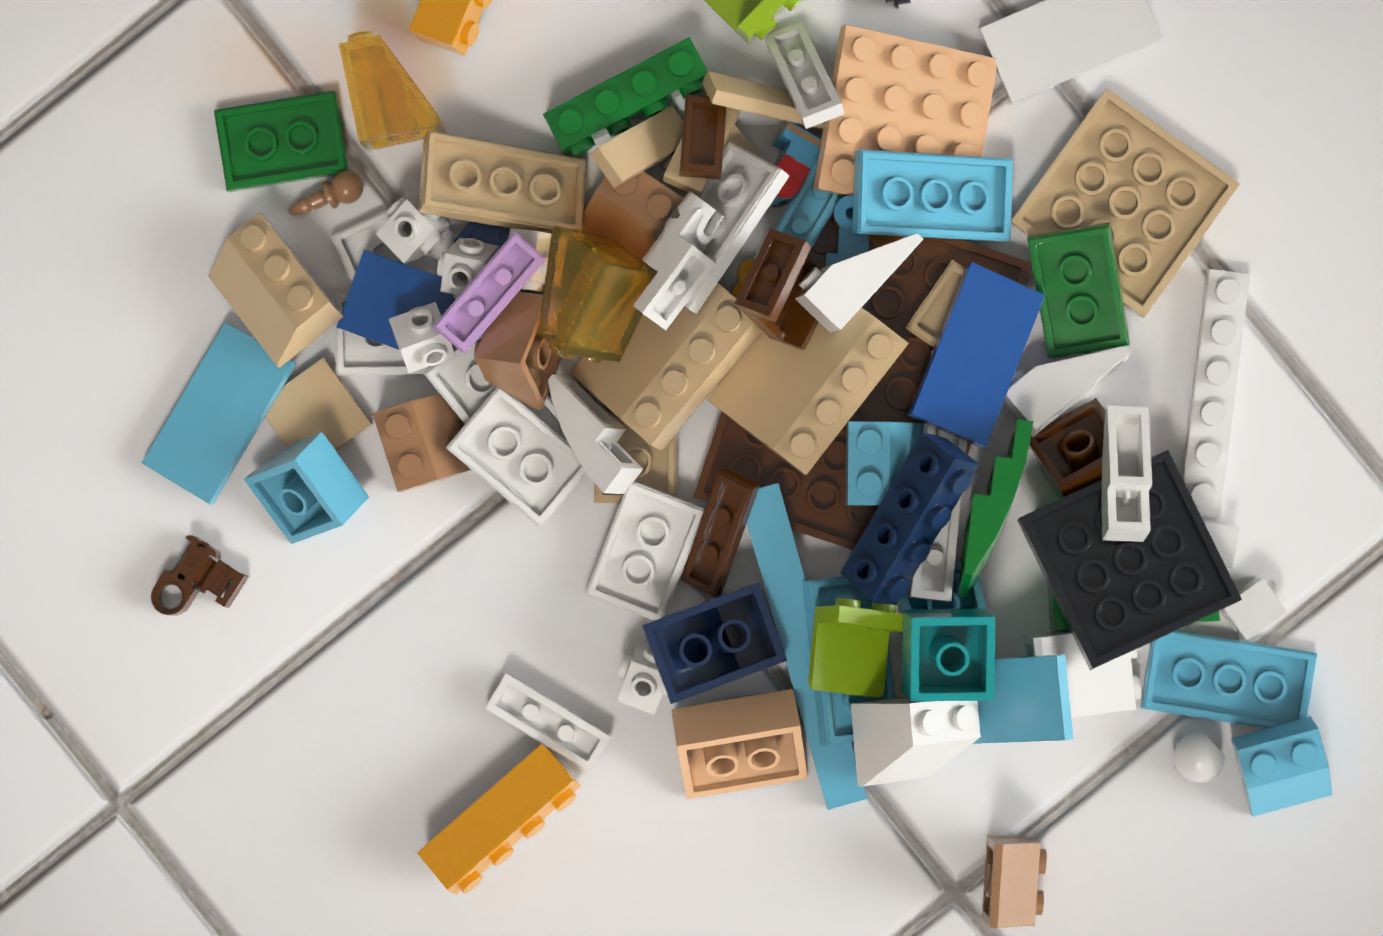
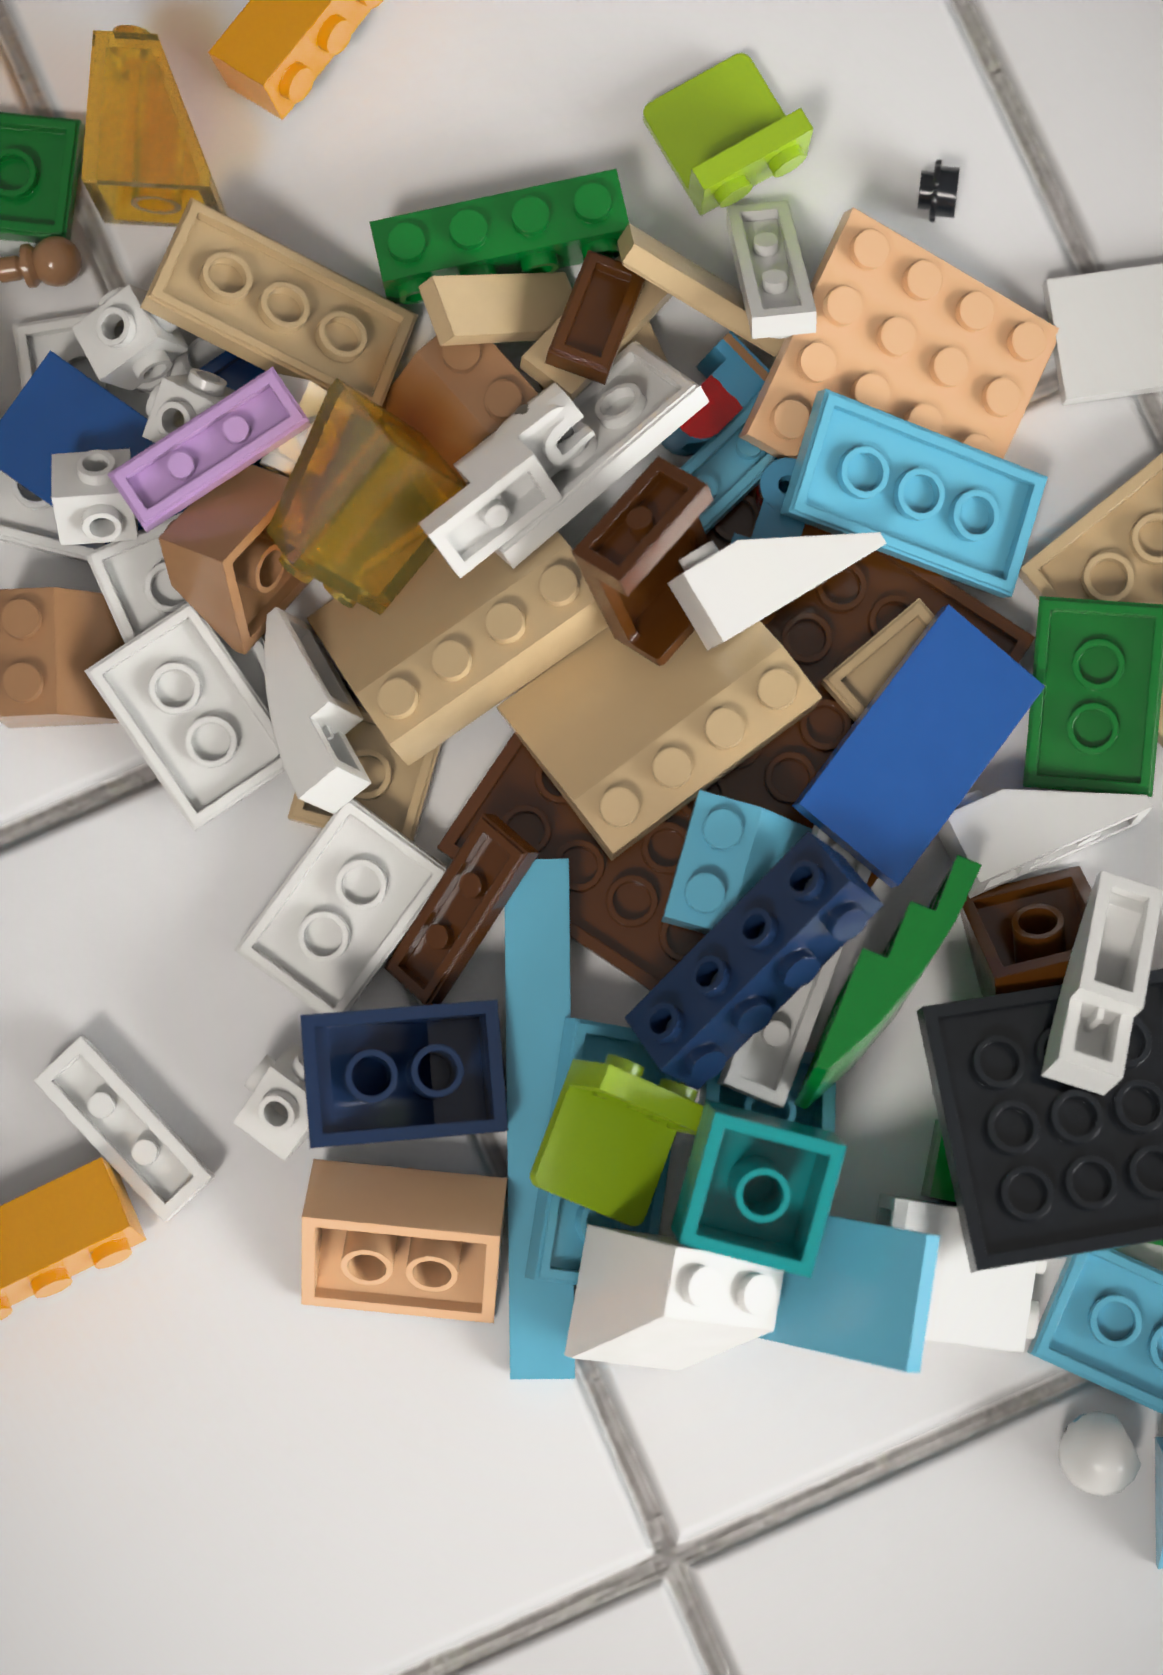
camera: 15 degrees right, 5 degrees down
slope [982,835,1047,928] -> none

